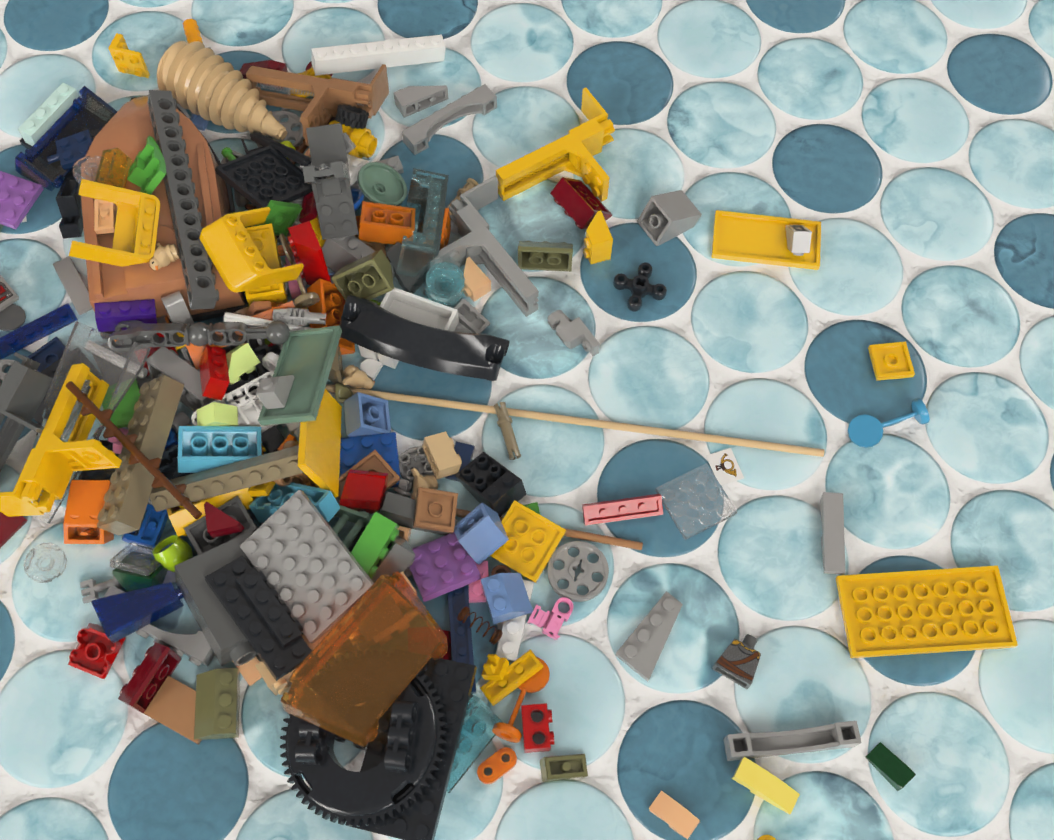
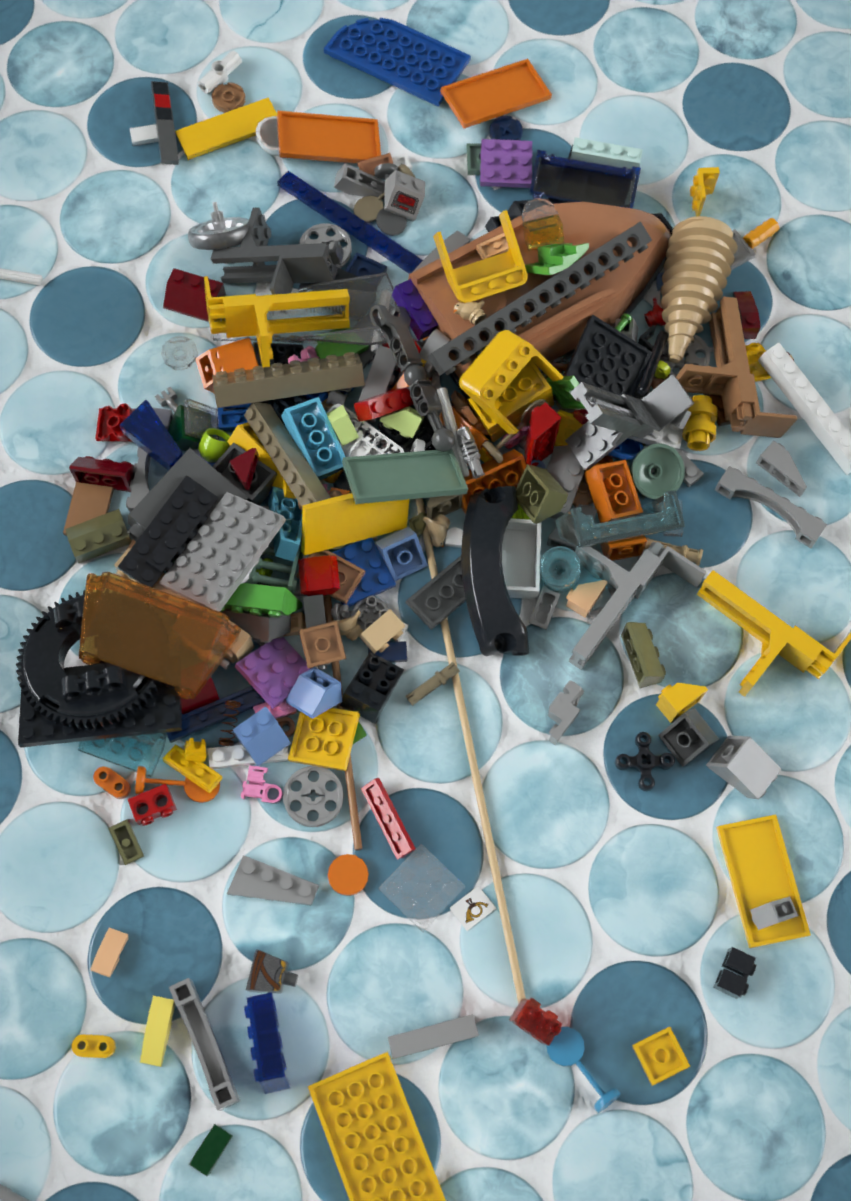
camera: 70 degrees right, 5 degrees up
dark blue plate [47,130,93,170] -> none
reddish brown plant [66,381,202,519] -> none
light grey slope [256,375,295,409] -> none
black tyre [335,104,369,129] -> none
dark red slope [550,177,612,229] -> none
none -> clear blue wedge [244,992,290,1094]
none -> orange tile [328,854,369,896]
none -> dark grey tile [405,556,466,630]
none -> clear red brick [509,997,562,1046]
none -> red animal [644,297,666,327]
none -> dark grey slope [658,708,719,767]
none -> black piece [713,947,757,999]

